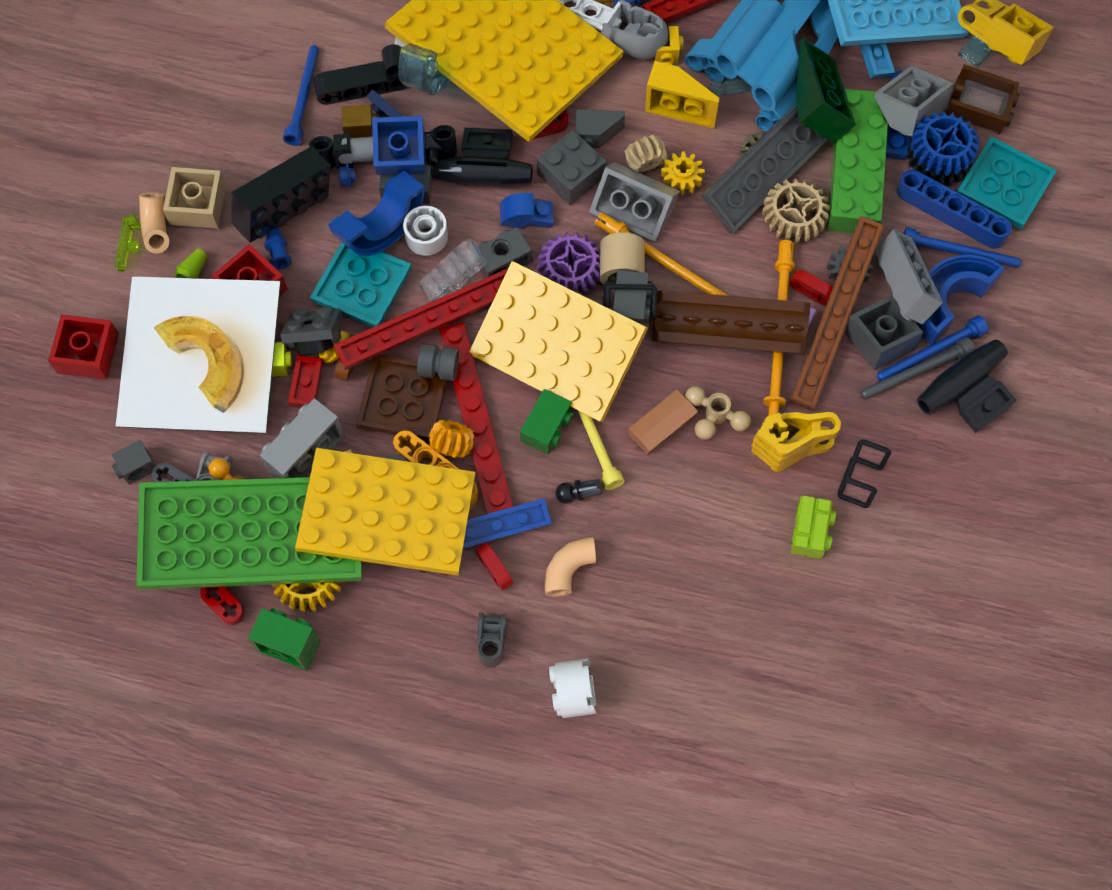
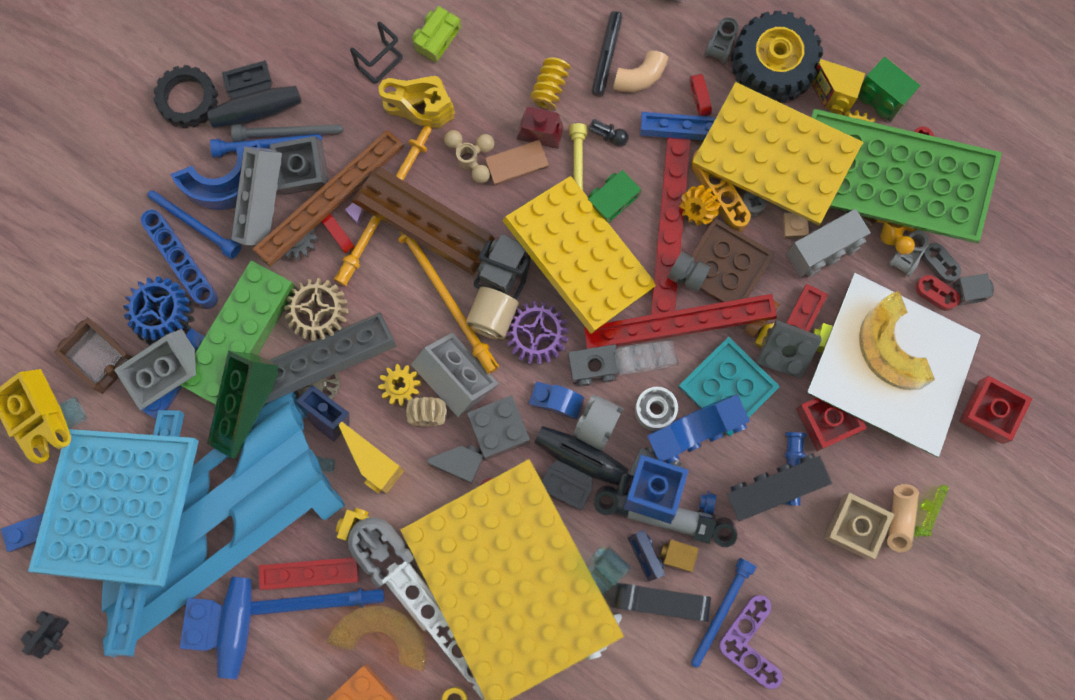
camera: 160 degrees left, 10 degrees up
lime cone [174,249,208,279] -> none
teal plate [957,136,1057,230] -> none
none -> black tyre [153,65,218,129]
none -> dark blue slope [296,385,350,442]
none -> dark red torso [517,107,564,149]
none -> yellow piece [530,57,571,111]
none -> light grey brick [573,394,624,451]
none -> black axle [591,11,623,96]
none -> medium lavender beam [719,595,782,689]
none -> black wheel [731,10,823,103]
none -> yellow slope [811,59,865,115]
none -> red beam [915,275,960,311]

